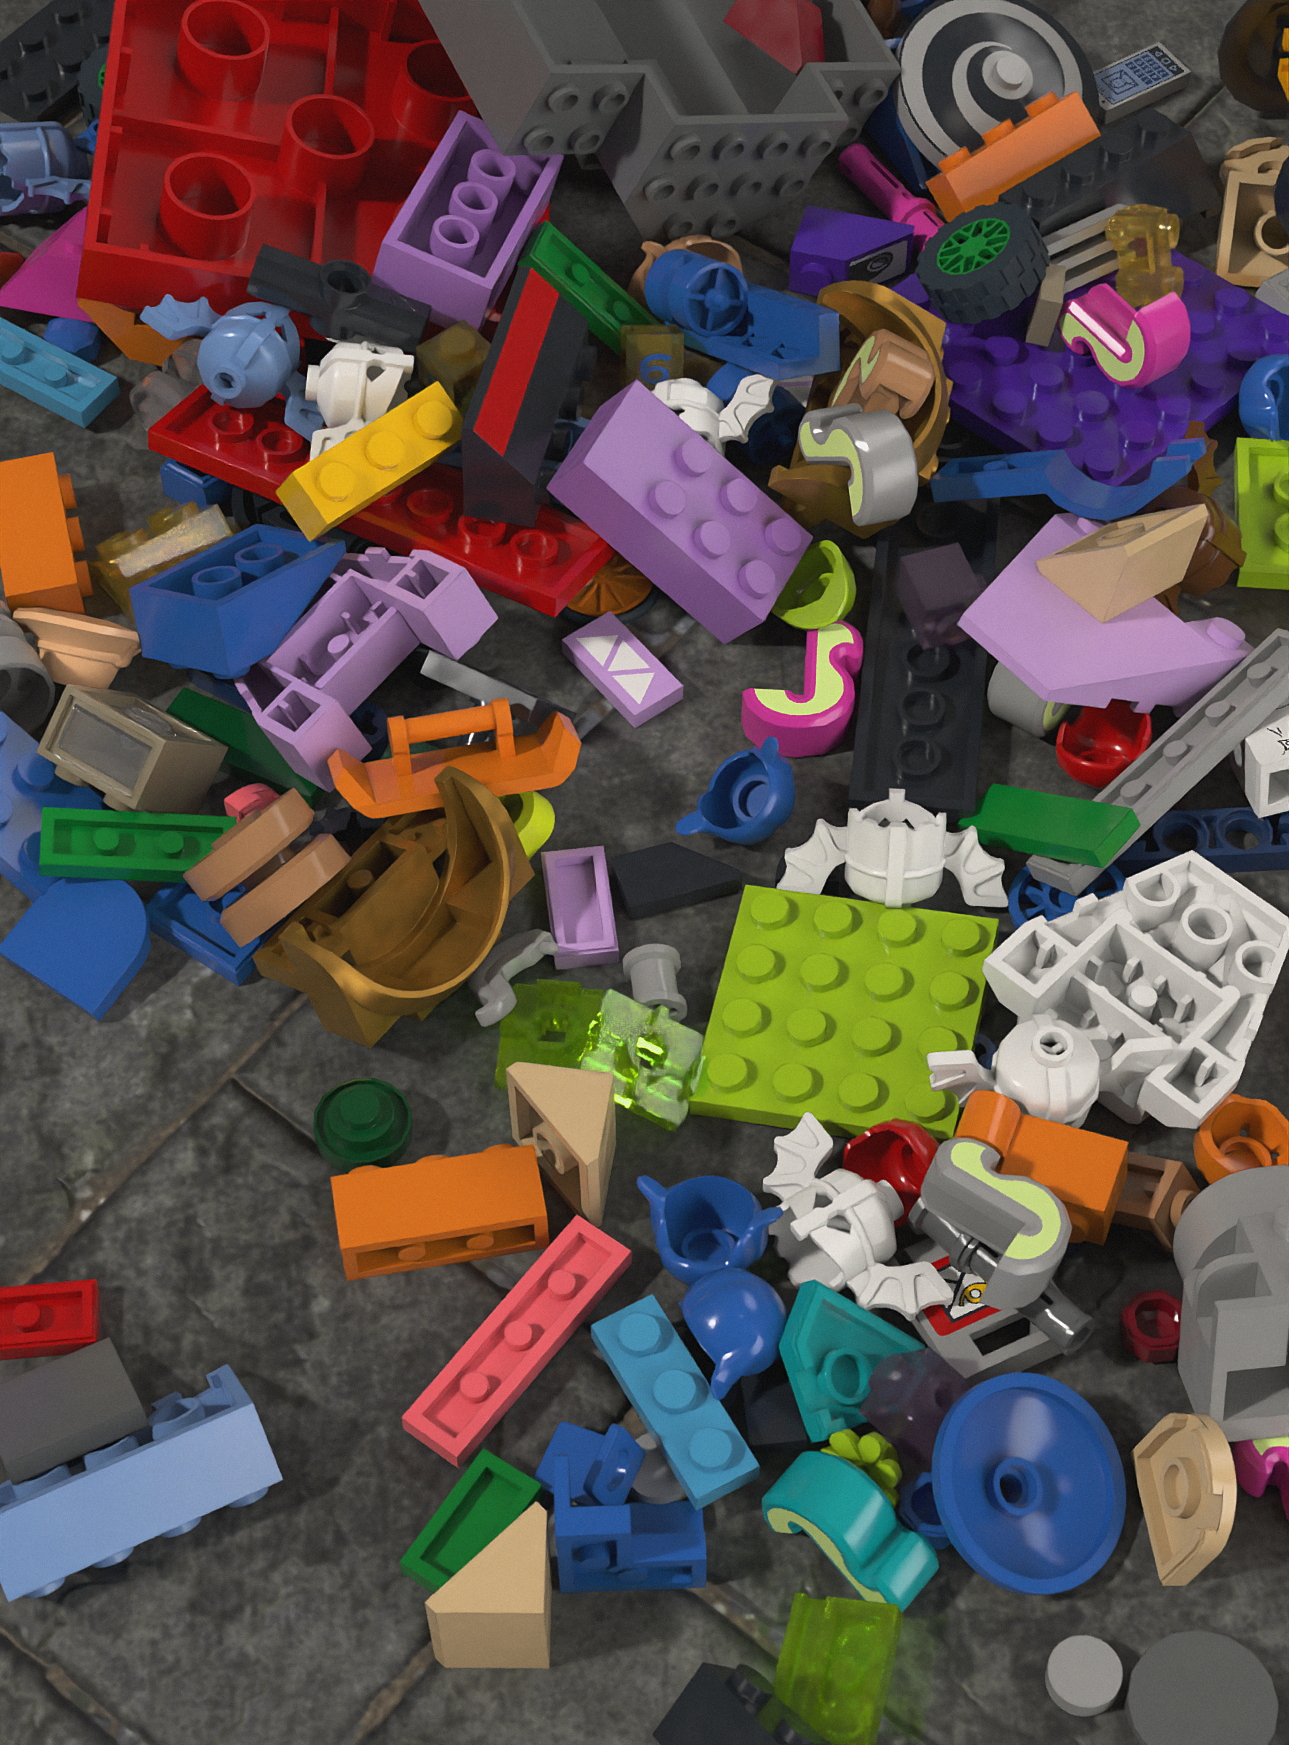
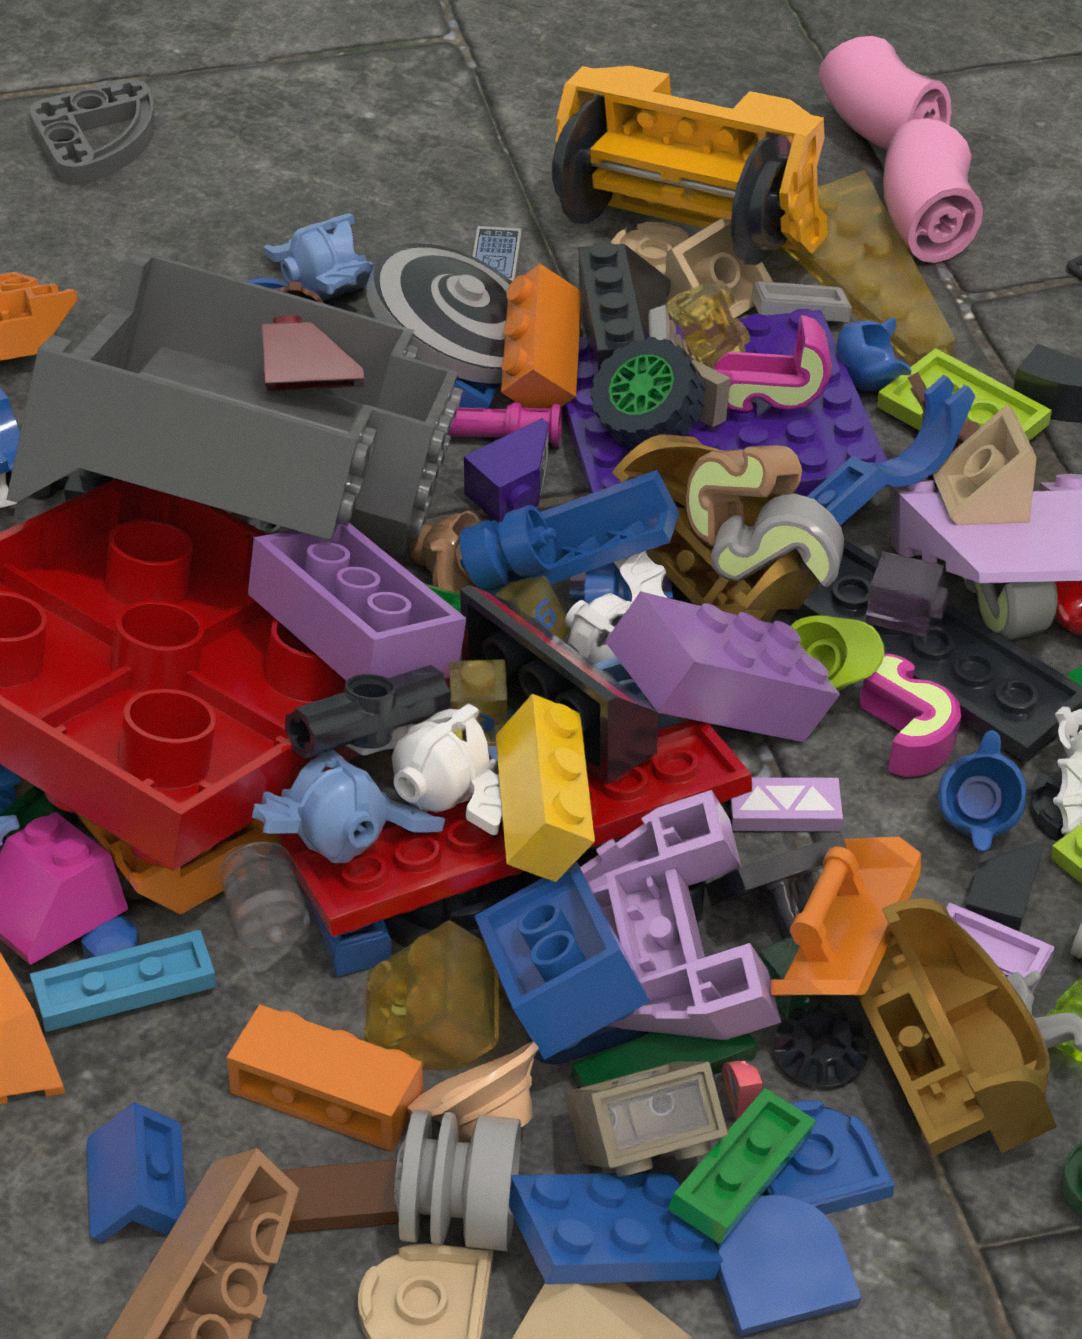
camera: 55 degrees left, 10 degrees down
medium nougat wheel [182,787,352,948] -> none

